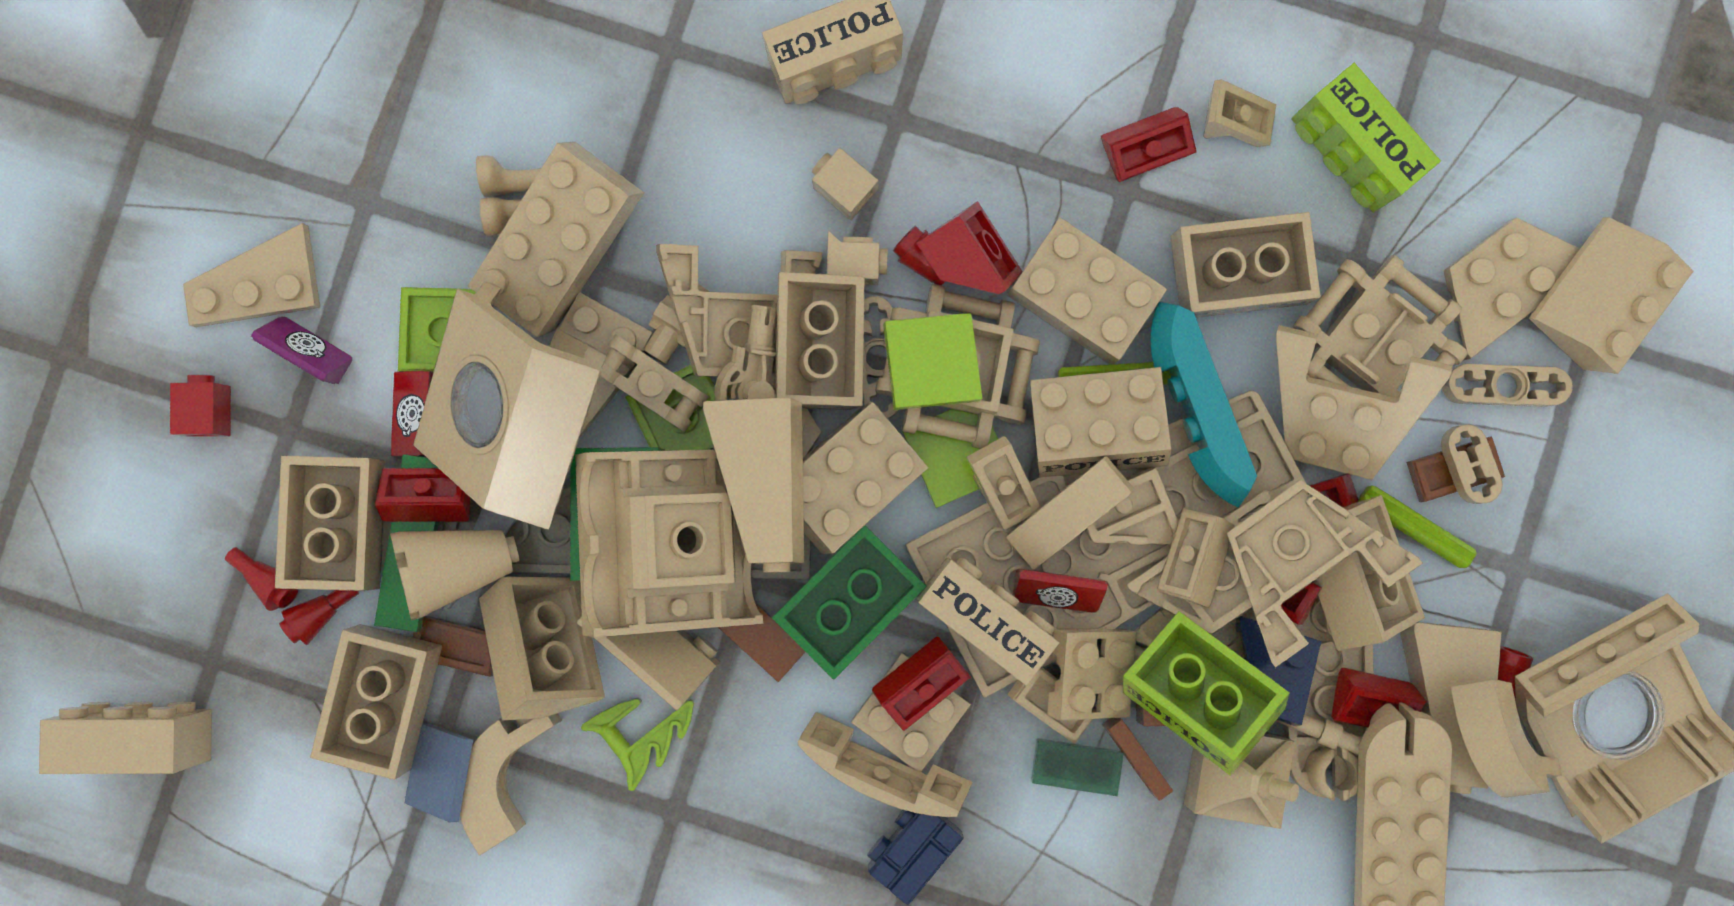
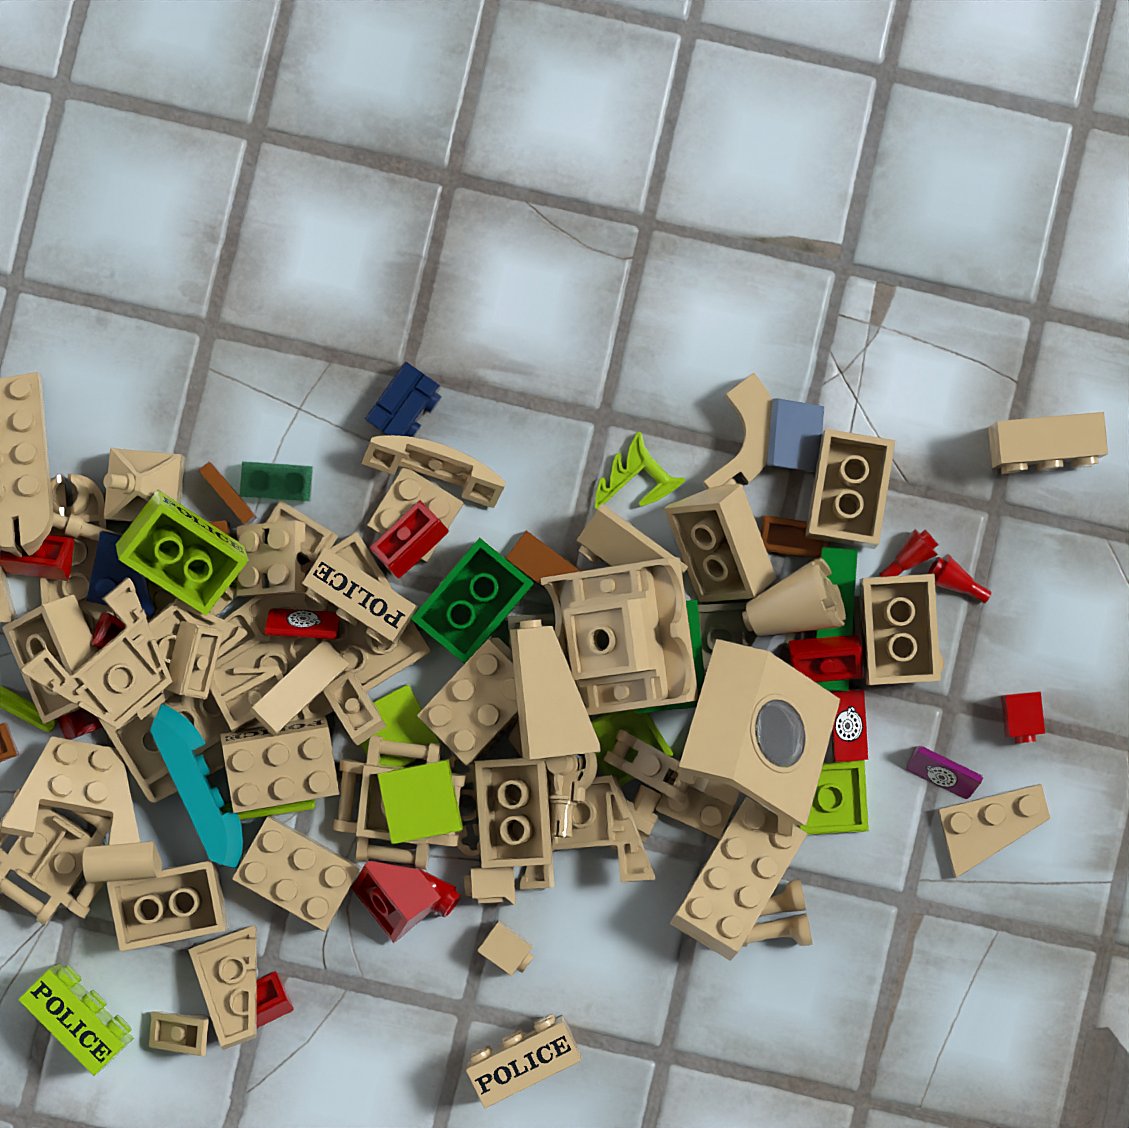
camera: 170 degrees right, 0 degrees up
none -> tan brick [83,841,162,883]
none -> tan wing [188,925,257,1050]

